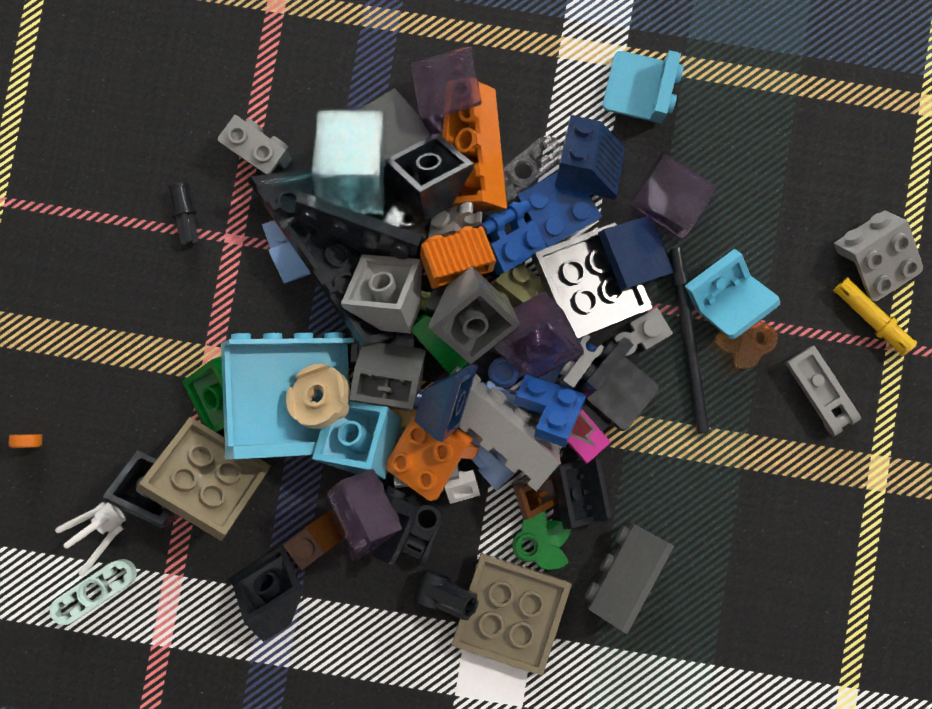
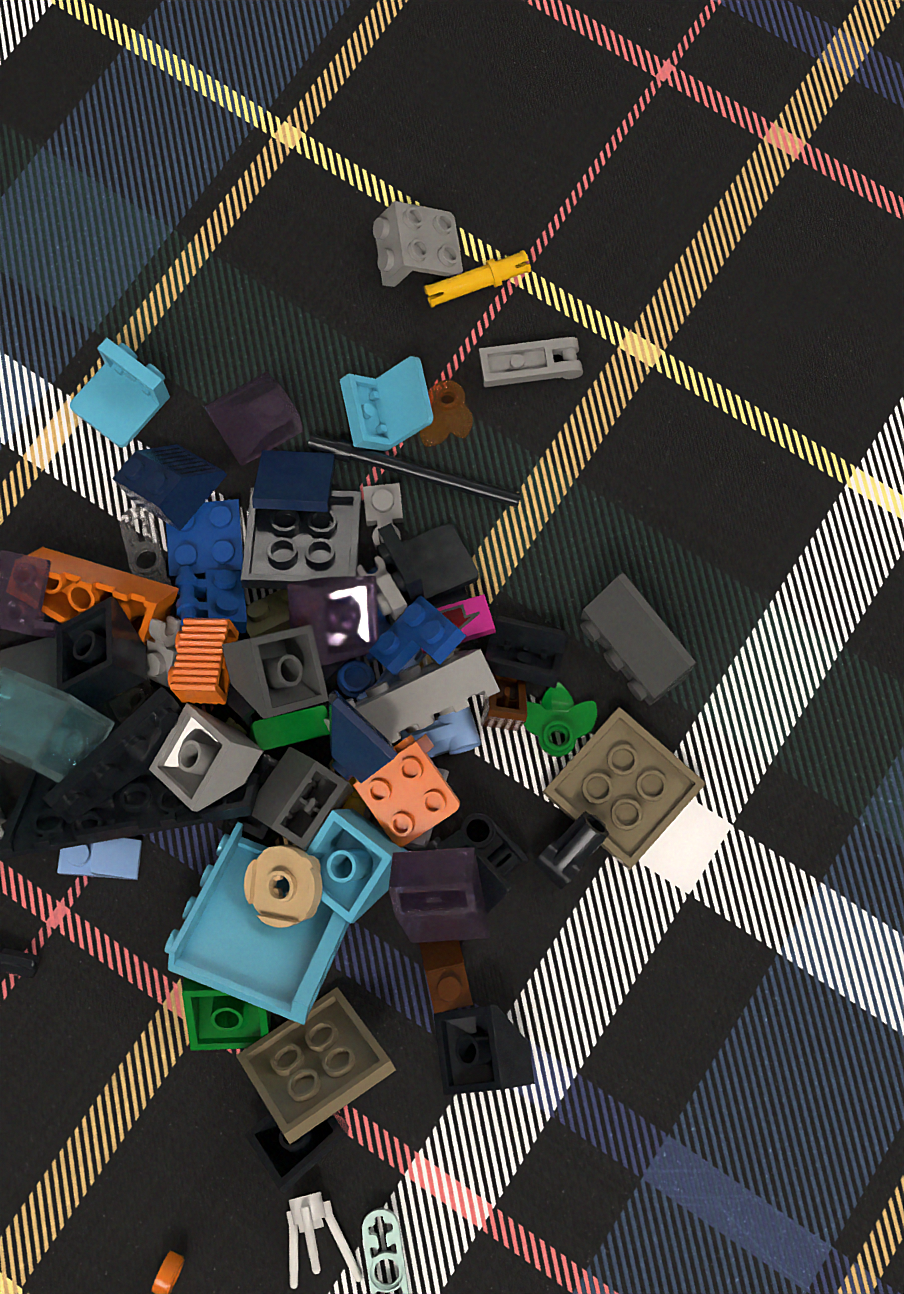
camera: 70 degrees left, 10 degrees down
white plate [445,470,480,504] -> none

